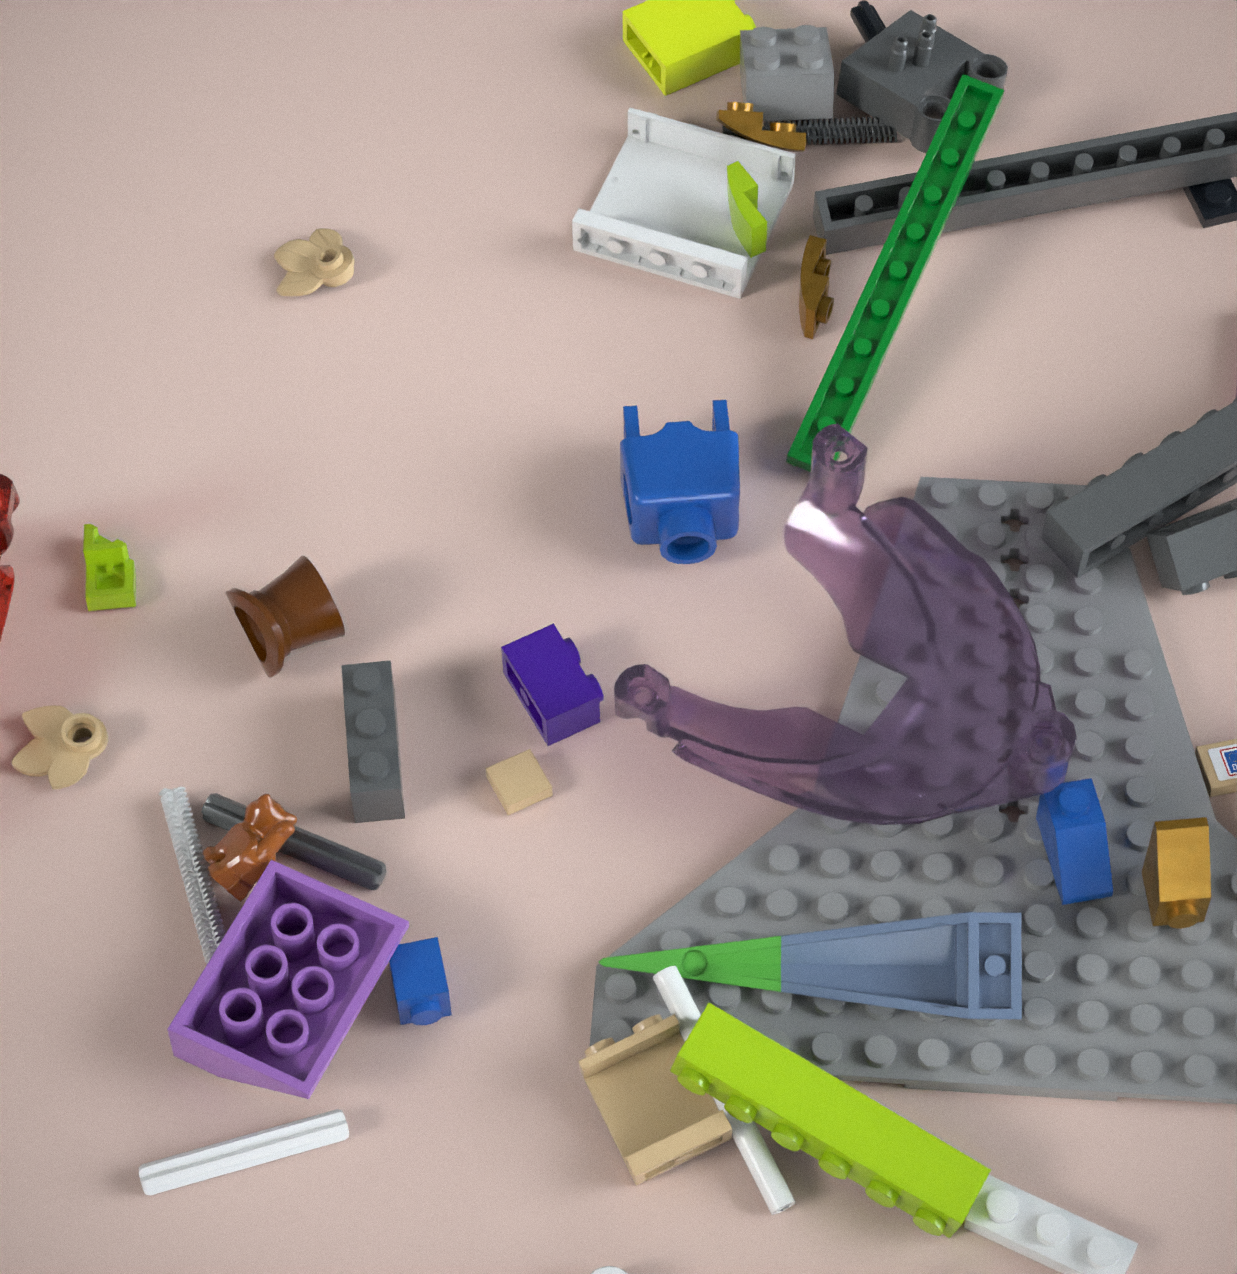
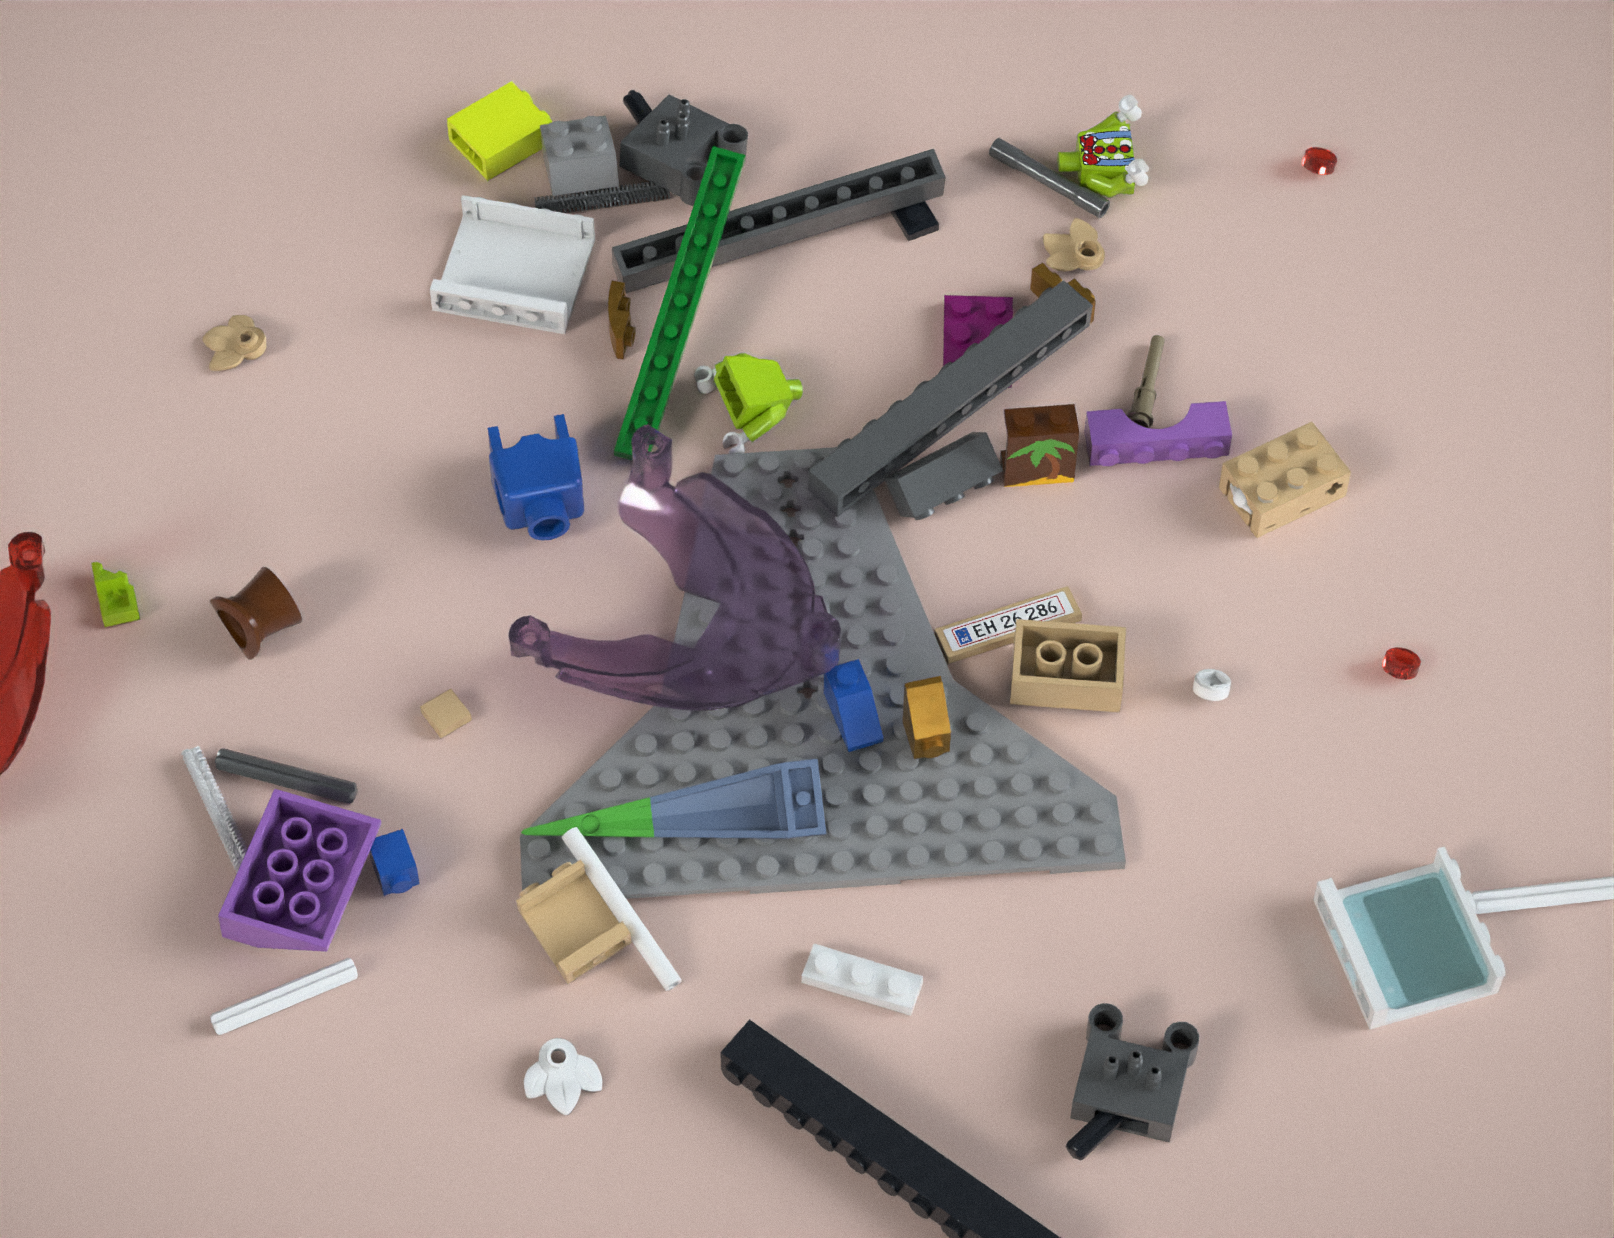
camera: 10 degrees left, 0 degrees up
tan plate [11,705,108,790] -> none
dark orange animal [202,794,297,902] -> none
dark grey brick [341,660,405,823] -> none
dark purple brick [501,623,604,746] -> none
lime brick [670,1003,991,1238] -> none
pearl gold slope [716,102,806,152] -> none
lime slope [727,161,767,258] -> none
none -> lime torso [694,353,803,454]

